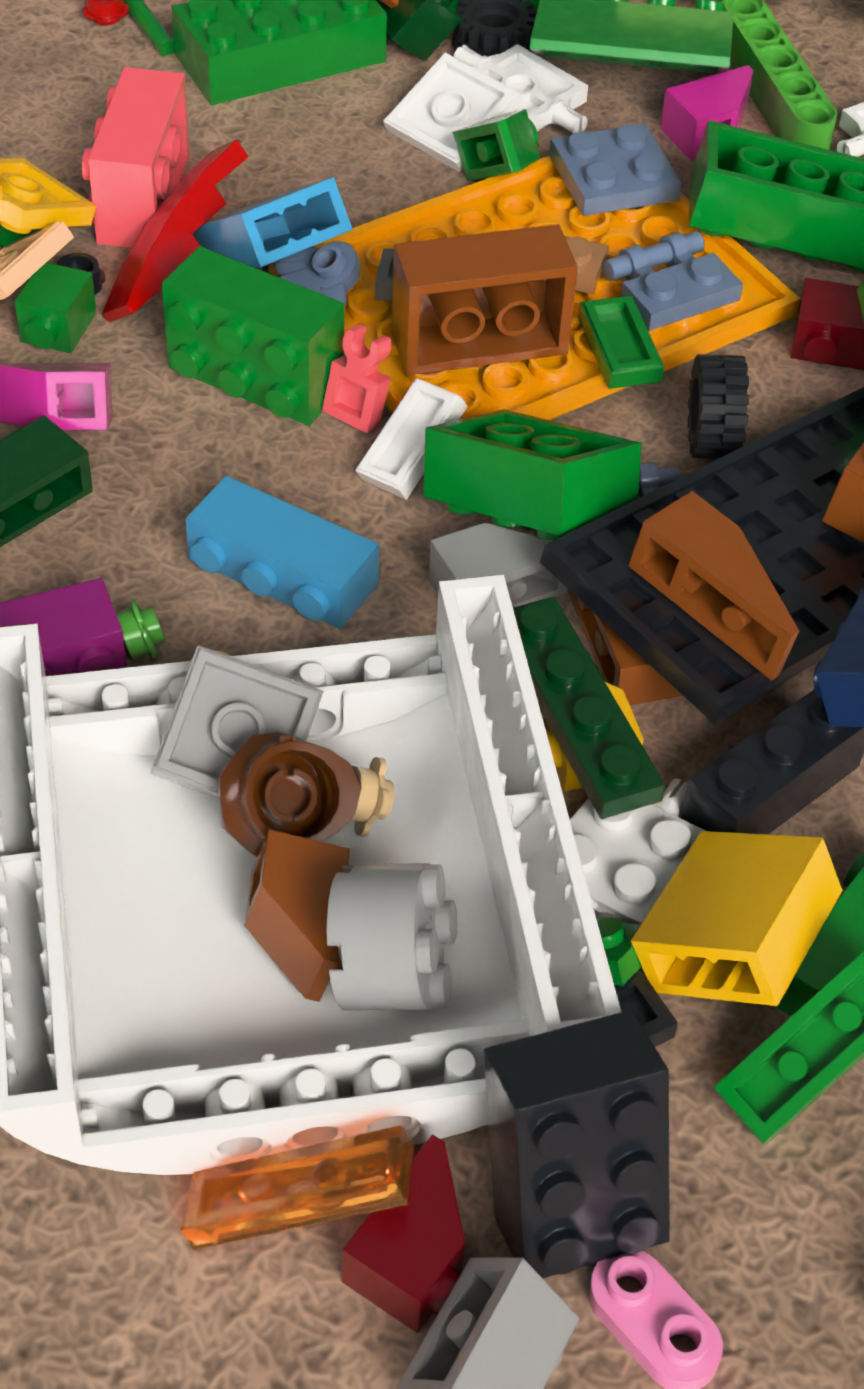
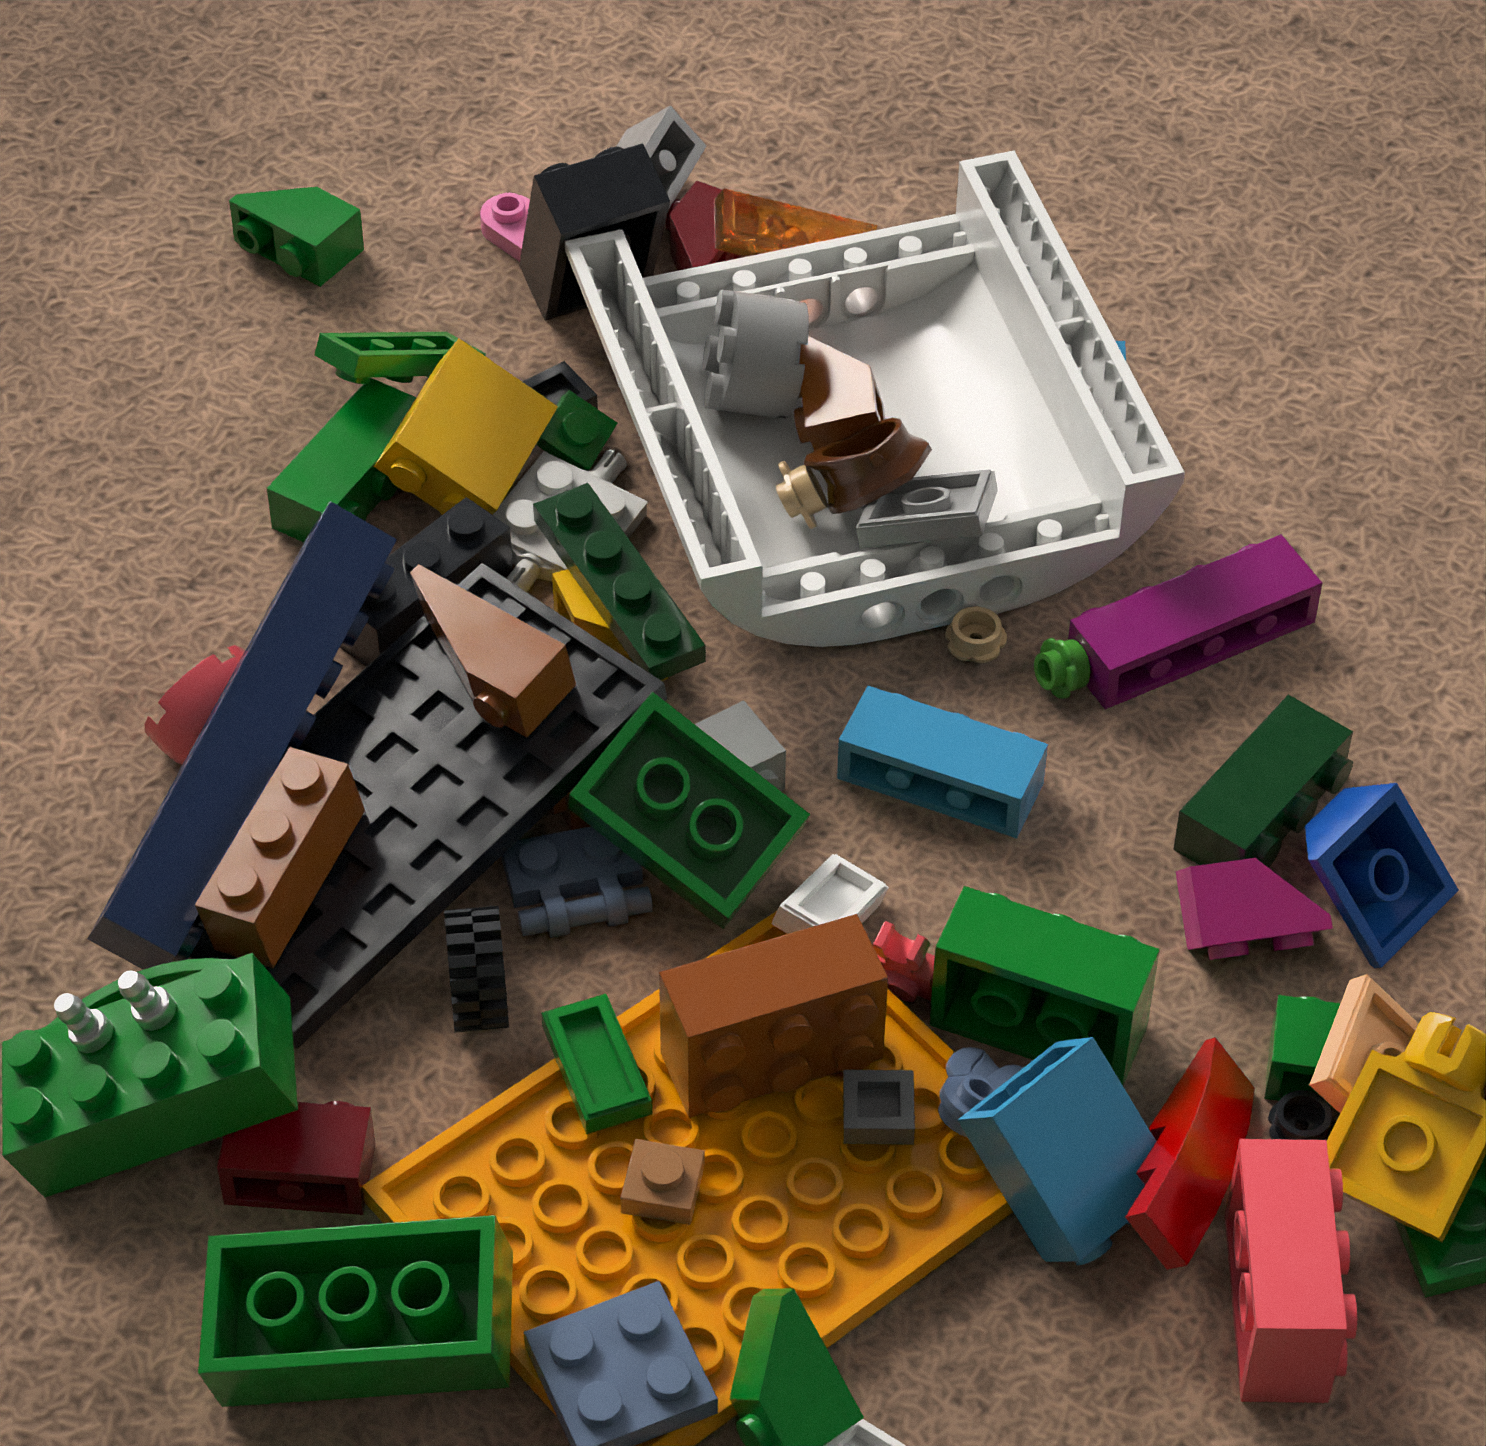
camera: 175 degrees right, 0 degrees up
sand blue plate [603,231,743,331] -> none

